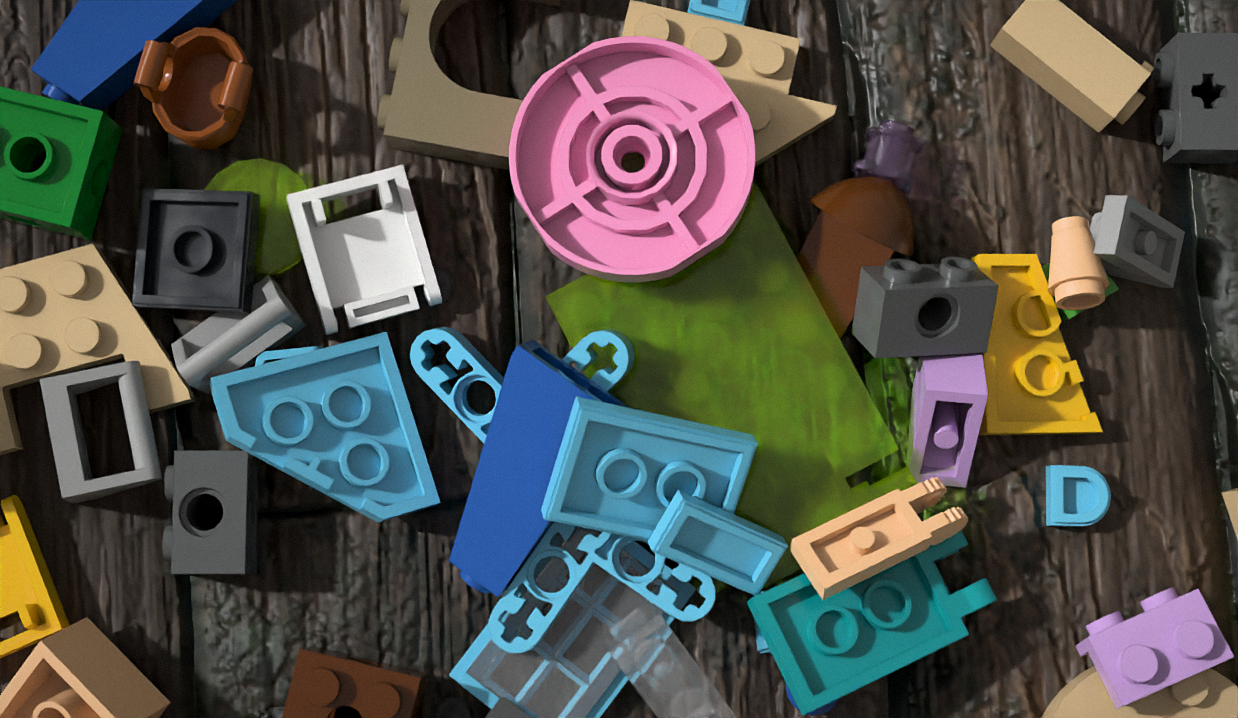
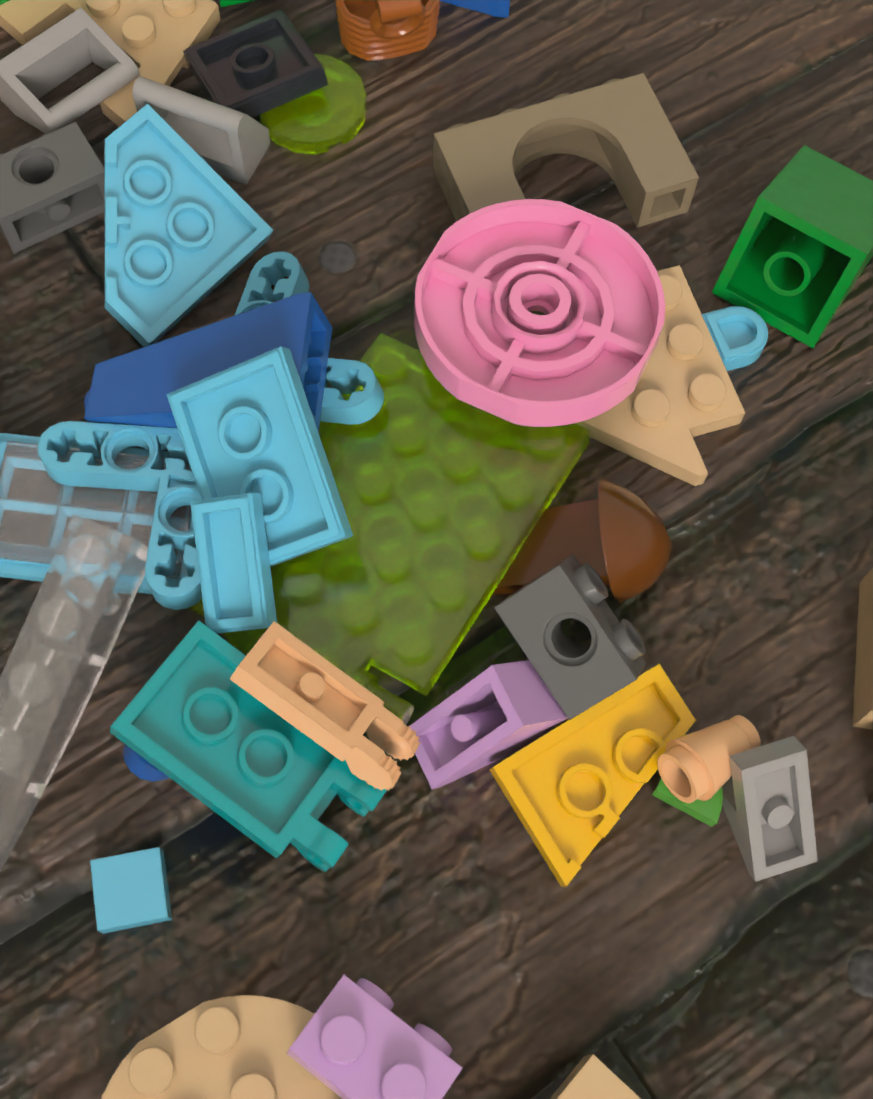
camera: 55 degrees right, 15 degrees down
white container [286,165,442,335] -> none
clear purple brick [853,120,923,195] -> none
medium azure tile [1046,465,1111,527] -> none

